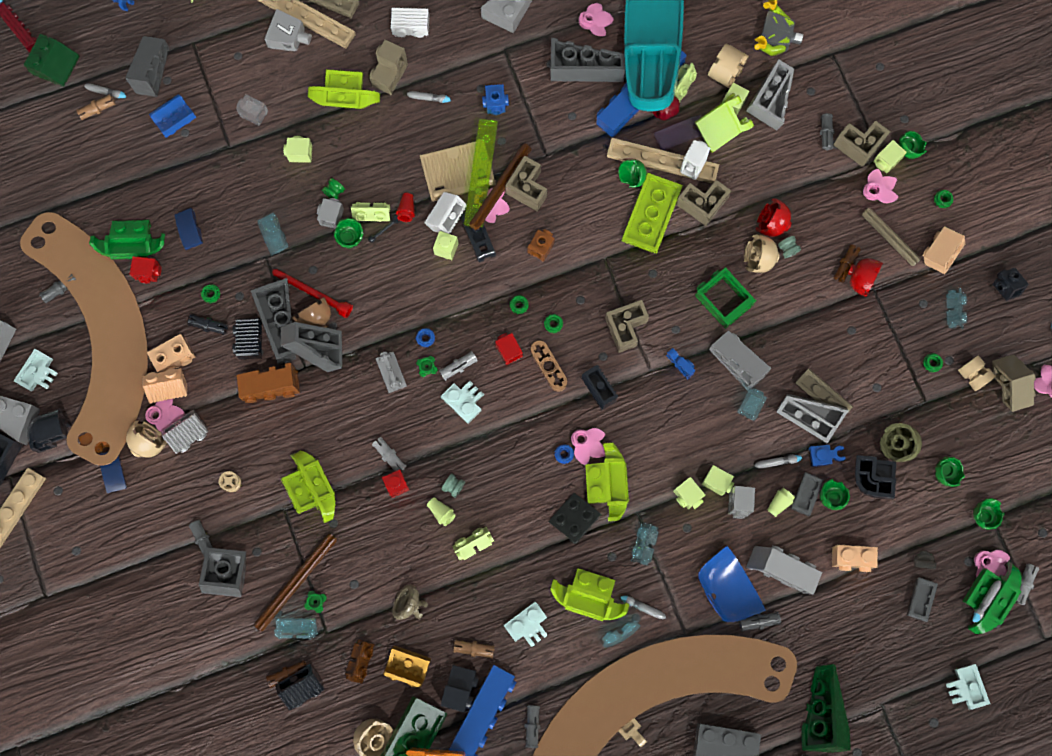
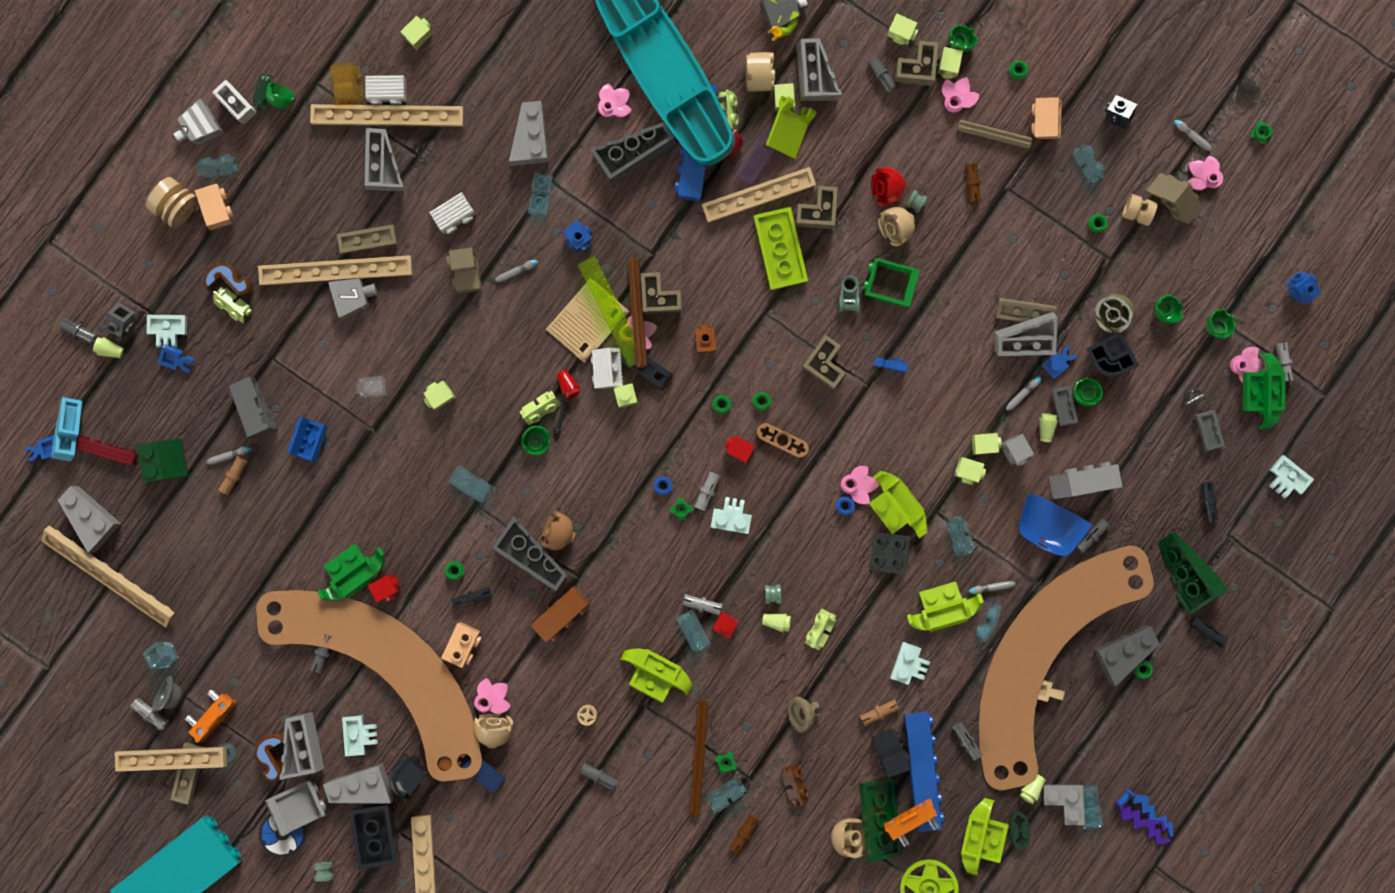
camera: 30 degrees left, 10 degrees up
light nougat brick [142,368,187,404] -> none
light grey brick [161,409,208,454] -> none
dark blue slope [174,208,203,250] -> none
dark grey slope [199,548,247,597] -> none
black brick [232,318,262,360] -> none
red piece [272,269,353,318] -> none
black brick [275,664,325,710] -> none
dark grey wedge [281,322,342,372] -> none
lime plate [308,70,380,109] -> none
light grey brick [317,198,344,229] -> none
green wheel [322,178,345,200] -> none
light grey hinge [376,352,407,393] -> none
pearl gold bracket [383,646,431,688] -> none
black brick [581,365,618,410] -> none
green hair [618,159,647,188] -> none
white brick [680,140,710,180] -> none
light grey wedge [709,331,771,391] -> none
clear light blue brick [737,389,767,421] -> none
light nougat brick [832,545,878,572] -> none
red cylinder [848,258,883,297] -> none
light grey piece [972,580,1001,622] -> none
none -> clear light blue slope [528,173,553,216]
none -> clear light blue hinge [676,609,710,652]
none -> sand green piece [839,275,859,313]
none -> yellowish green brick [887,14,918,45]
none -> black pin [1200,482,1219,522]

